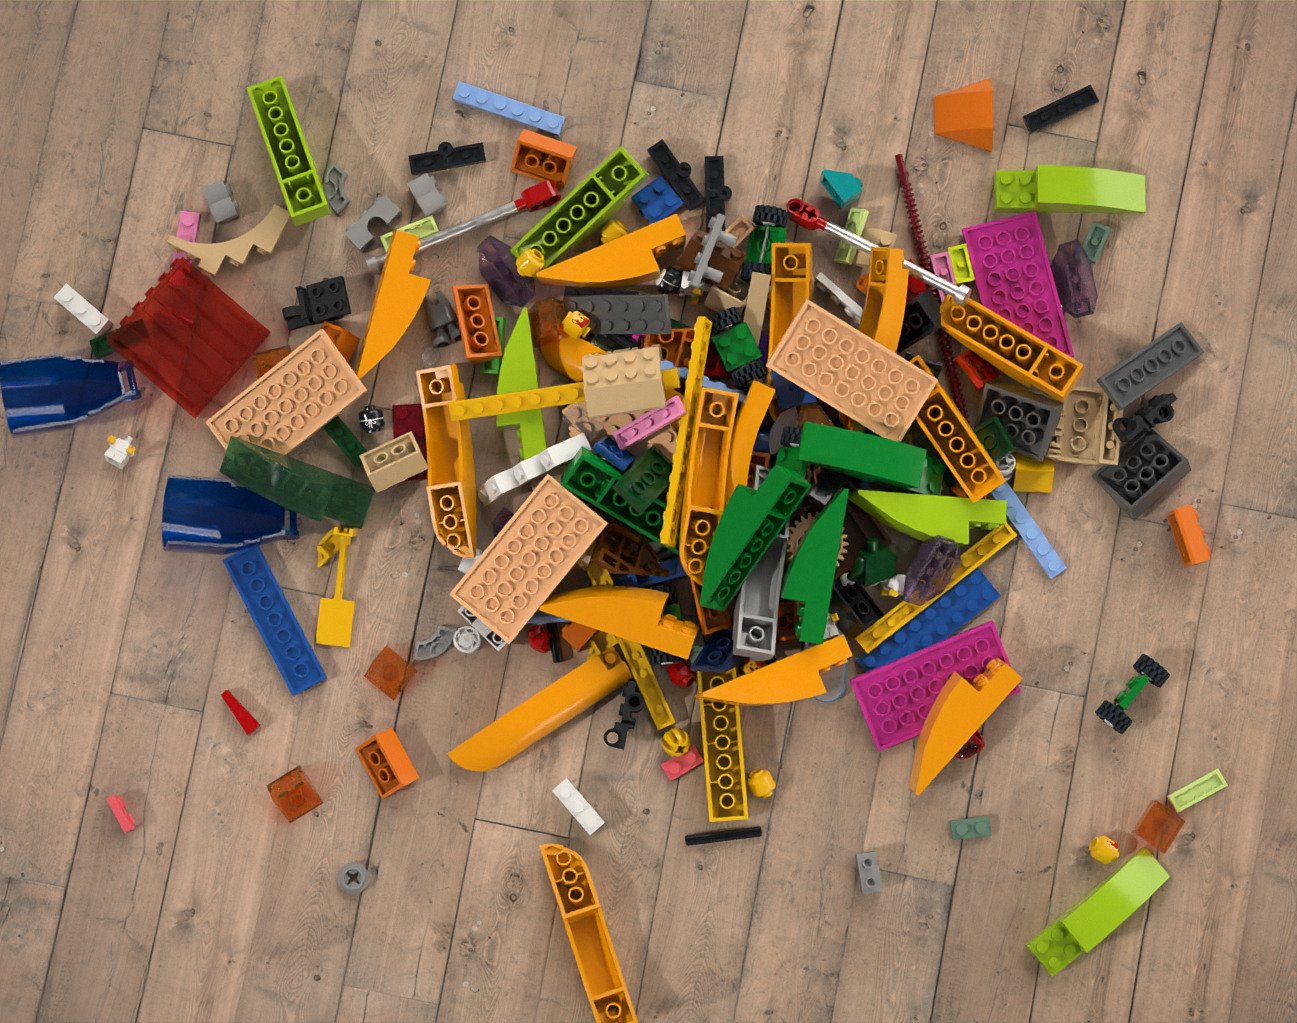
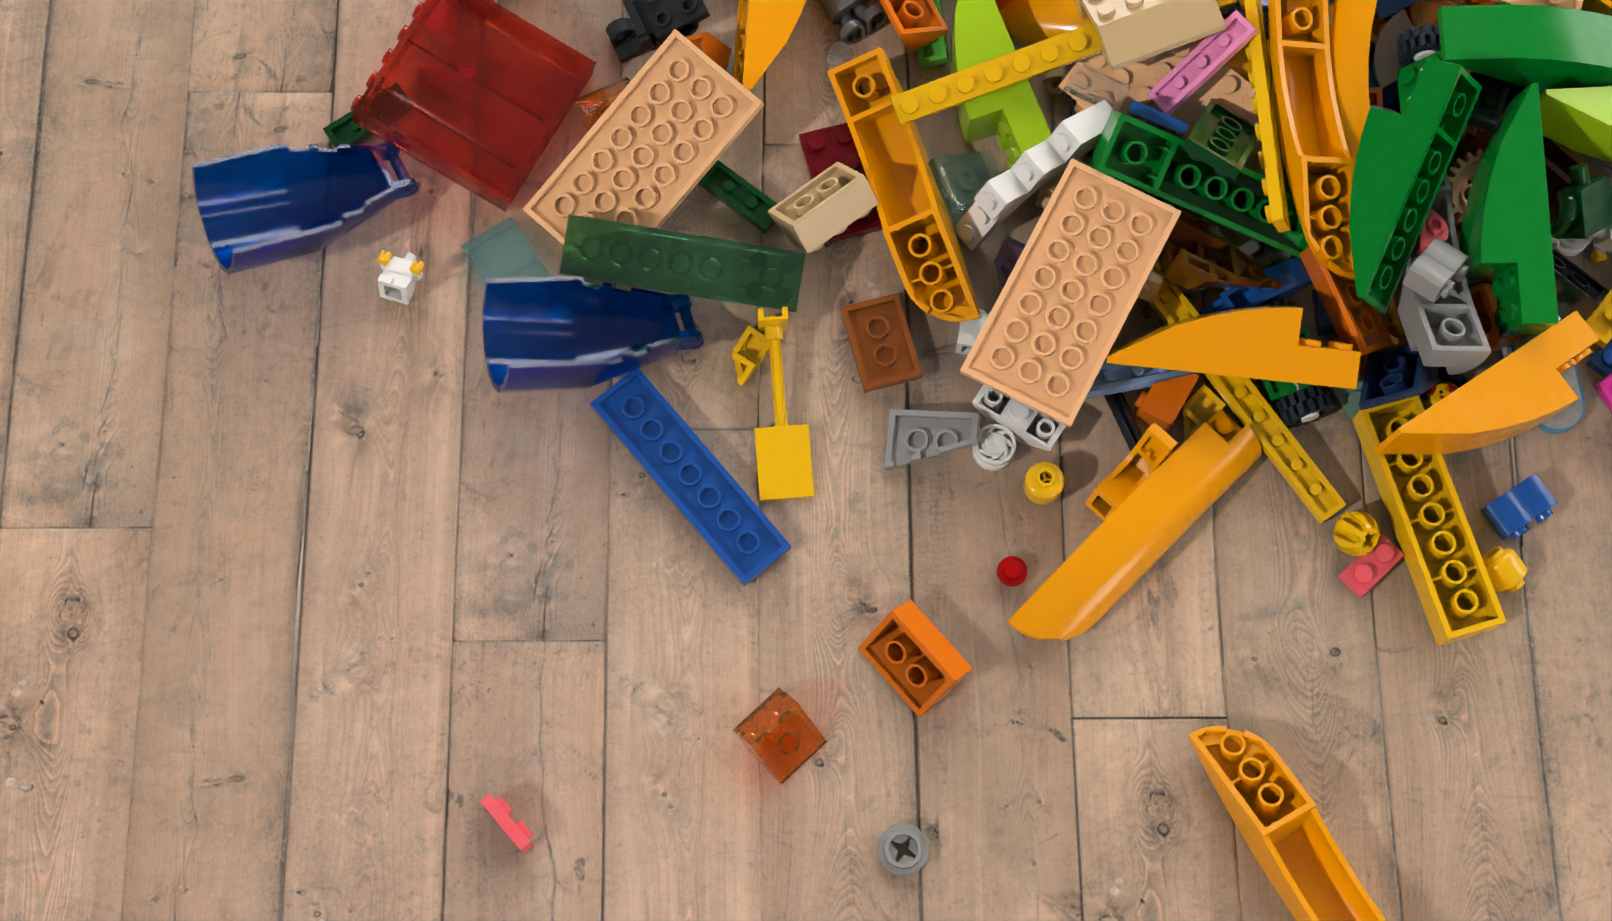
camera: 15 degrees left, 10 degrees down
white arch [54,284,113,336] -> none
red piece [221,690,261,736] -> none
black head [358,405,385,433] -> none
clear orange slope [364,645,418,701] -> none
light grey tile [413,626,458,661] -> none
red rock [527,625,551,654] -> none
white arch [552,778,605,835] -> none
black plate [604,681,645,750] -> none
red rock [667,662,696,688] -> none
black axle [685,826,762,846] -> none
none -> clear light blue piece [460,217,560,322]
none -> dark orange plate [840,293,922,393]
none -> light grey wing [884,409,981,470]
none -> clear light blue tile [928,152,991,214]
none -> red plate [997,556,1028,587]
none -> yellow head [1023,461,1065,505]
none -> light orange arch [1084,422,1178,521]
none -> light grey brick [1402,237,1469,303]
none -> coral plate [1416,209,1449,254]
none -> blue brick [1480,473,1557,540]

